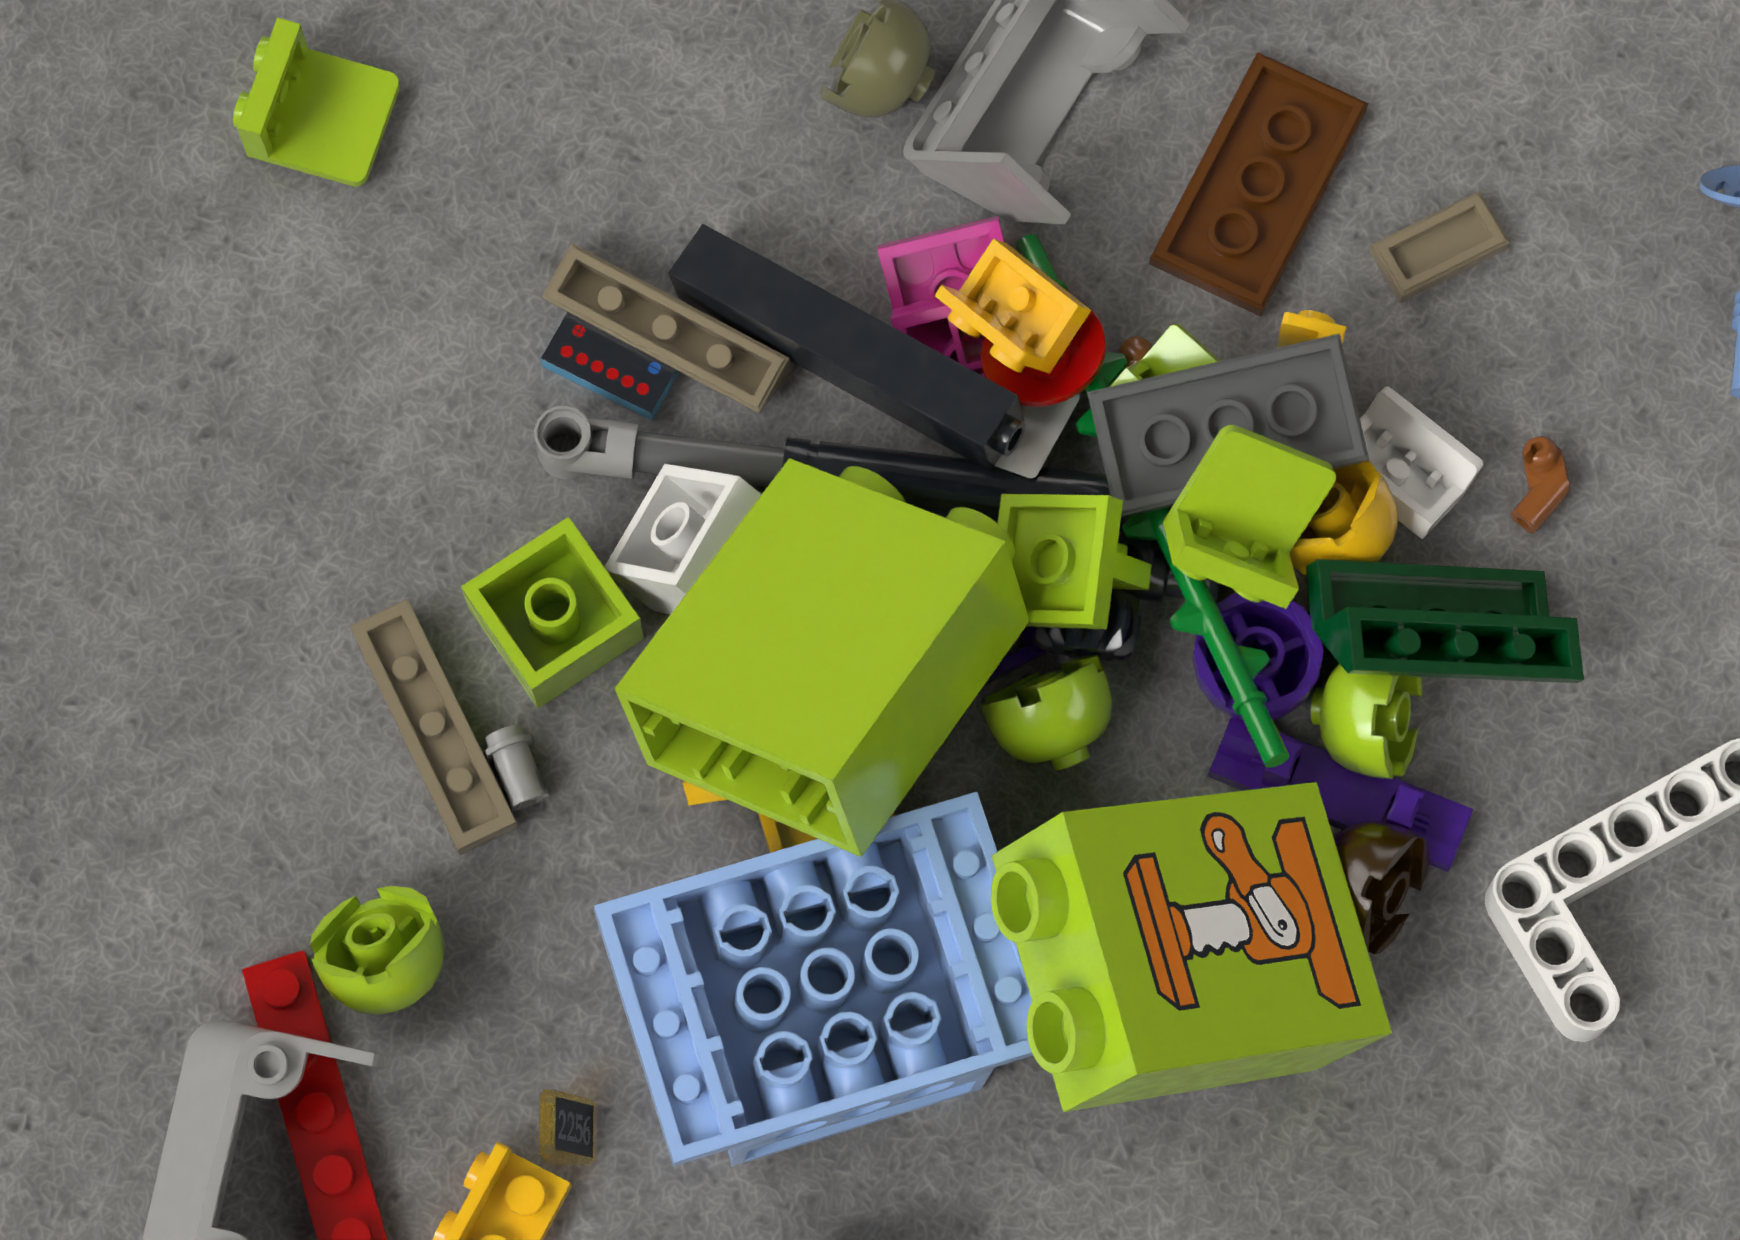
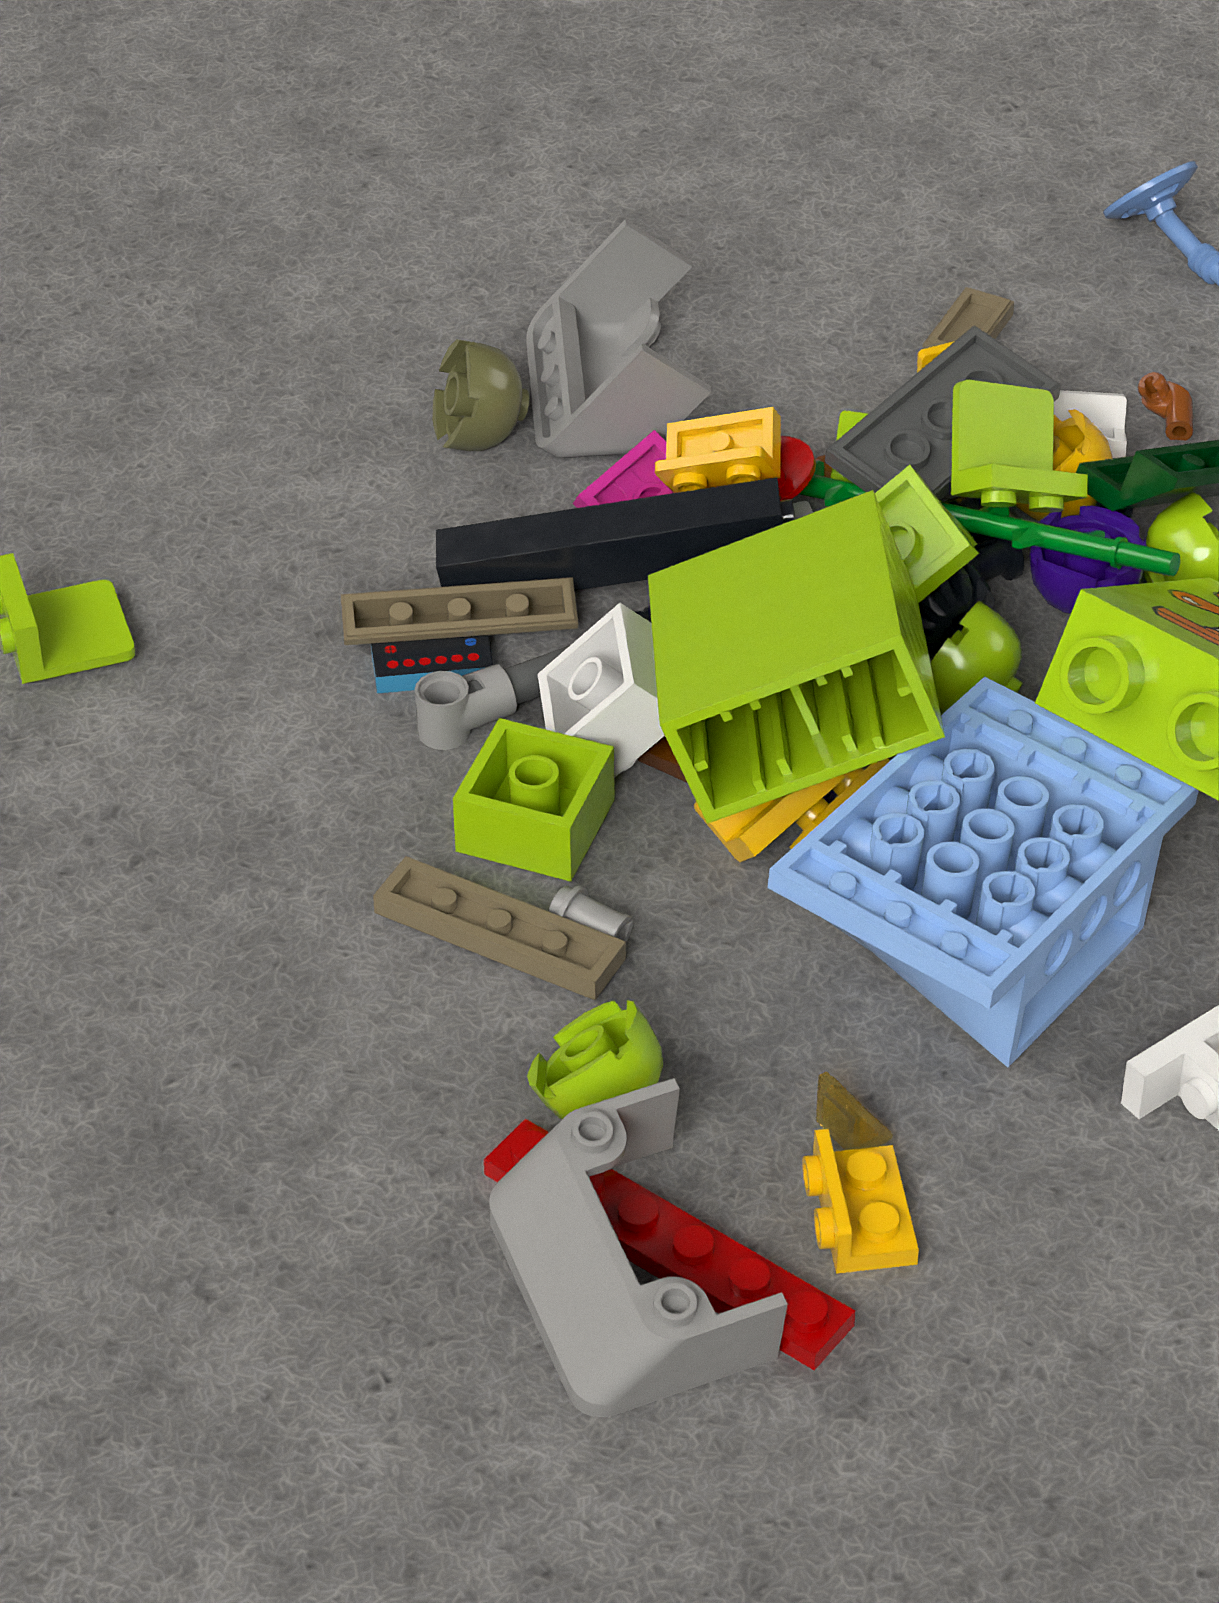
camera: 35 degrees left, 30 degrees down
reddish brown tile [1149,52,1369,317] -> none

